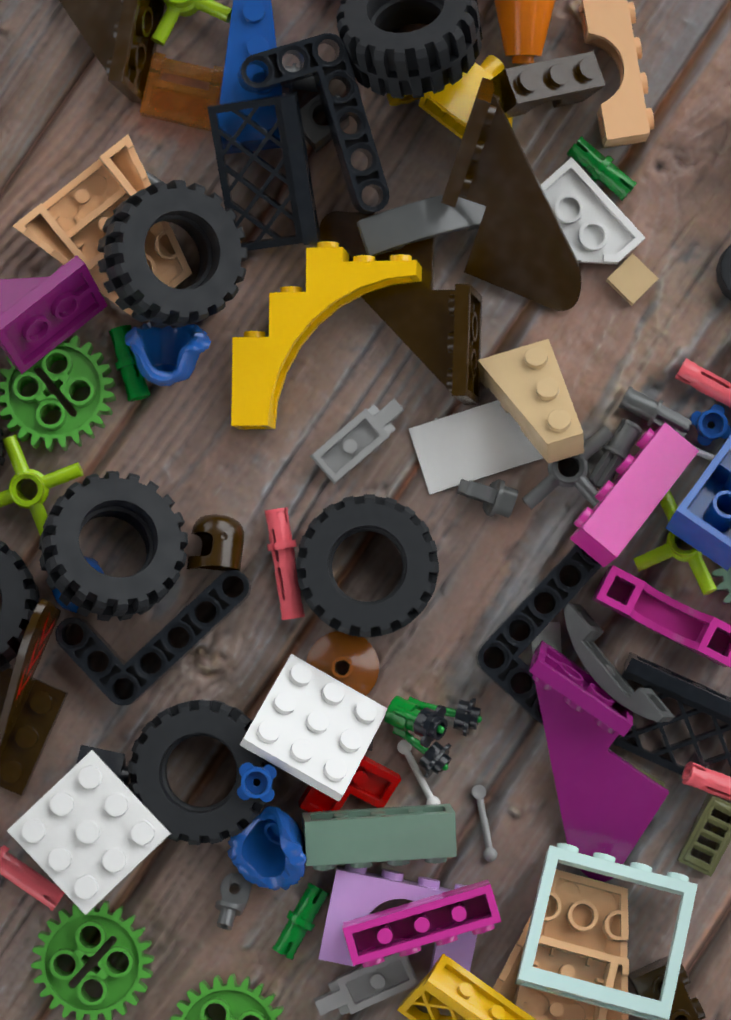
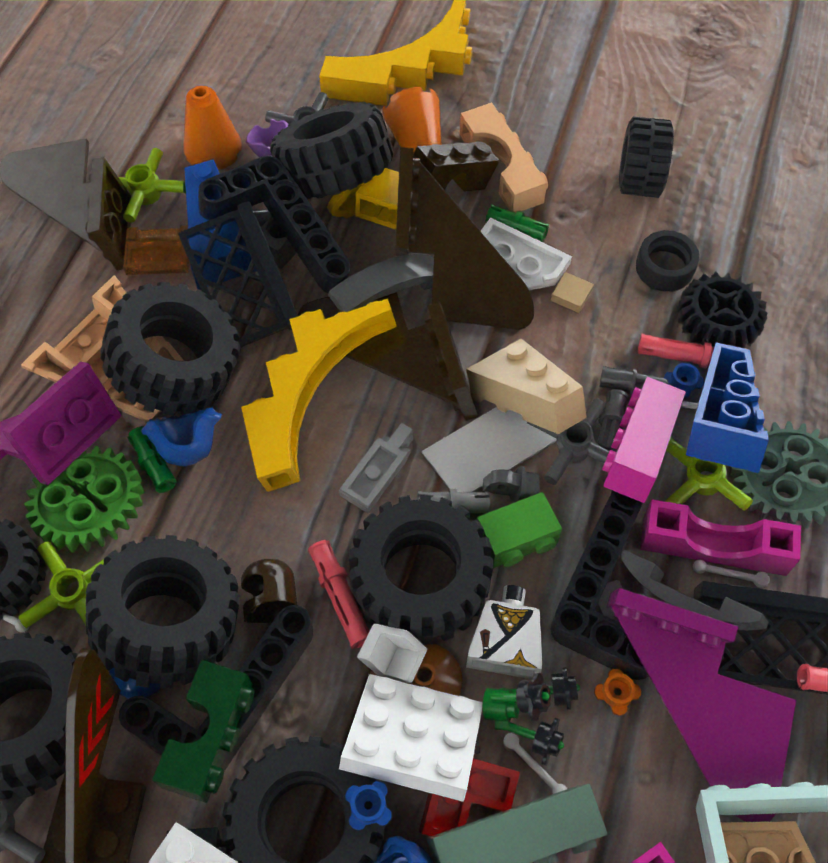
camera: 15 degrees left, 25 degrees down
light grey hinge [471,785,498,862] -> none
none -> dark green arch [152,660,255,803]
none -> white panel [357,623,428,683]
none -> light grey pin [417,489,490,514]
none -> white torso [466,585,542,679]
none -> bright green brick [477,492,562,568]
none -> orange plate [594,669,641,716]
none -> white hinge [693,559,770,588]

